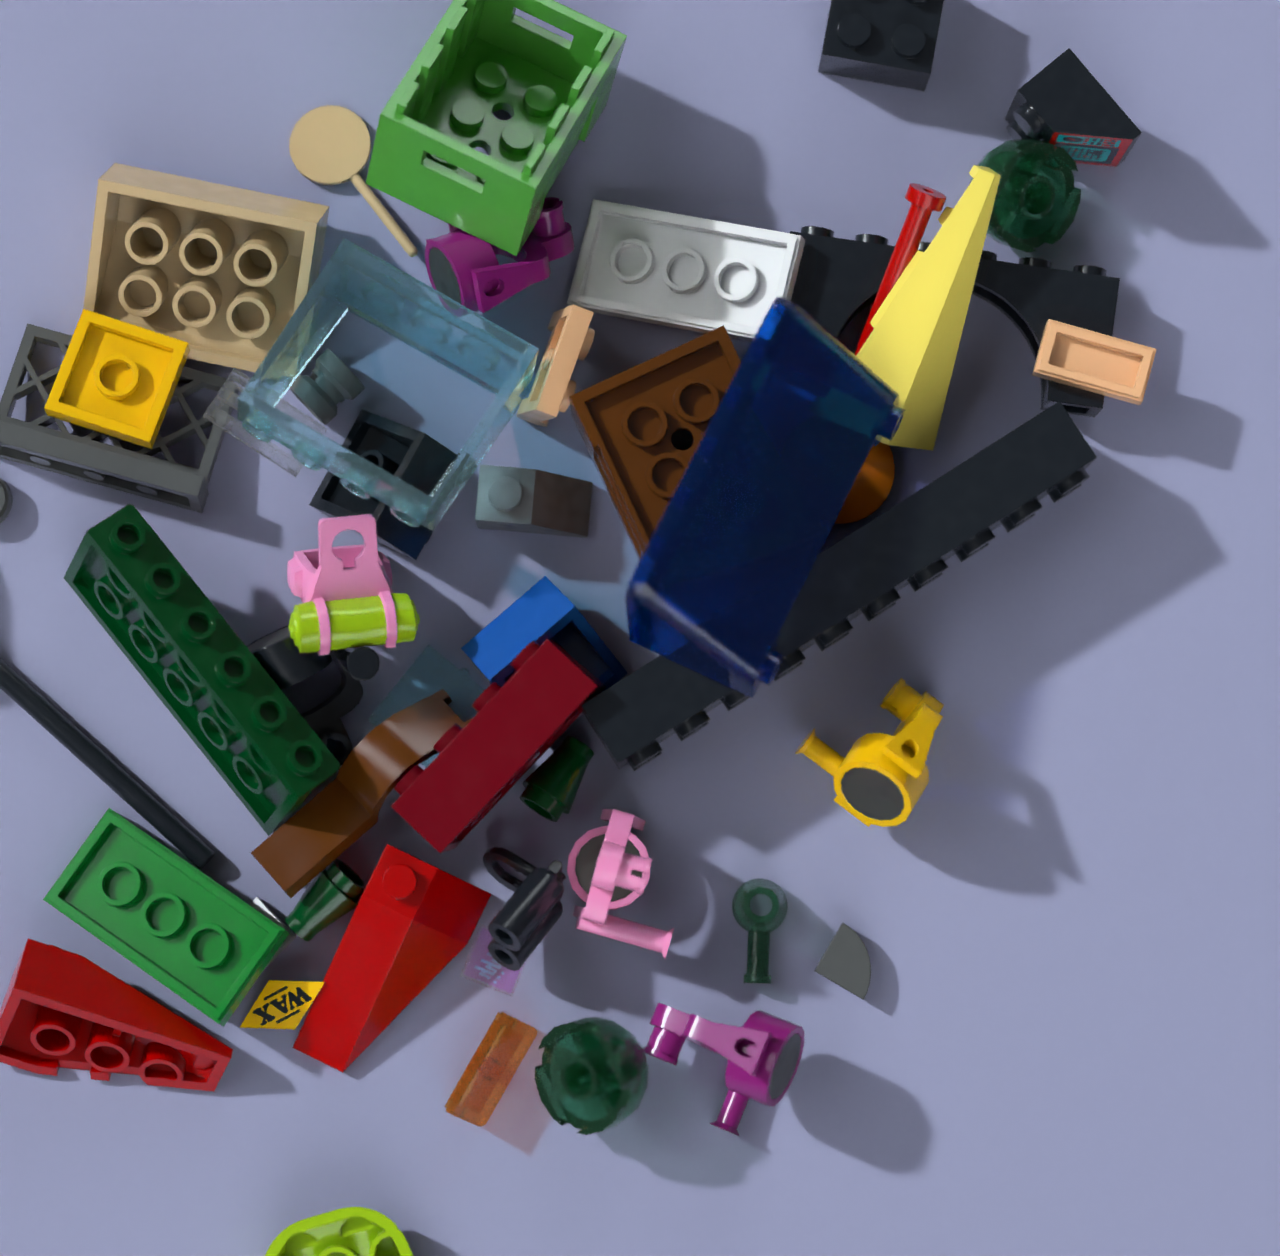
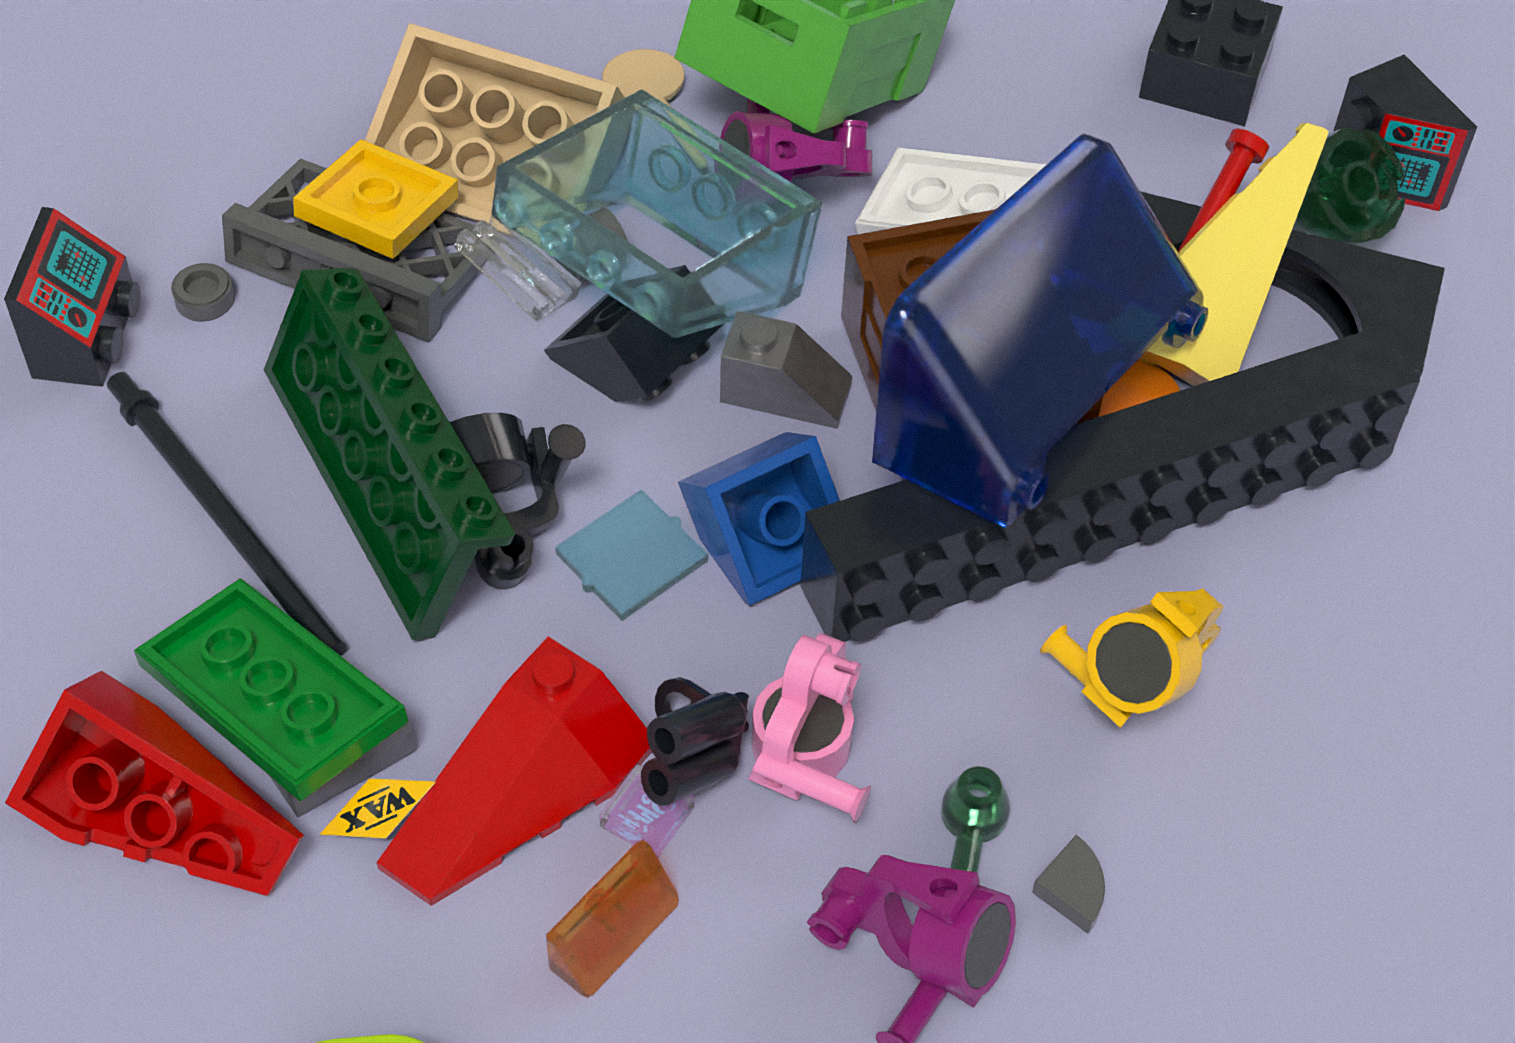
camera: 10 degrees right, 30 degrees down
reddish brown piece [251,689,472,898] -> none
dark green cone [285,858,366,942] -> none
bright pink piece [287,514,420,656] -> none
dark red slope [391,639,606,854] -> none
light nougat plate [516,304,595,427] -> none
dark green cone [519,736,594,822] -> none
clear green cylinder [535,1017,649,1135] -> none
light nougat tile [1032,319,1157,405] -> none

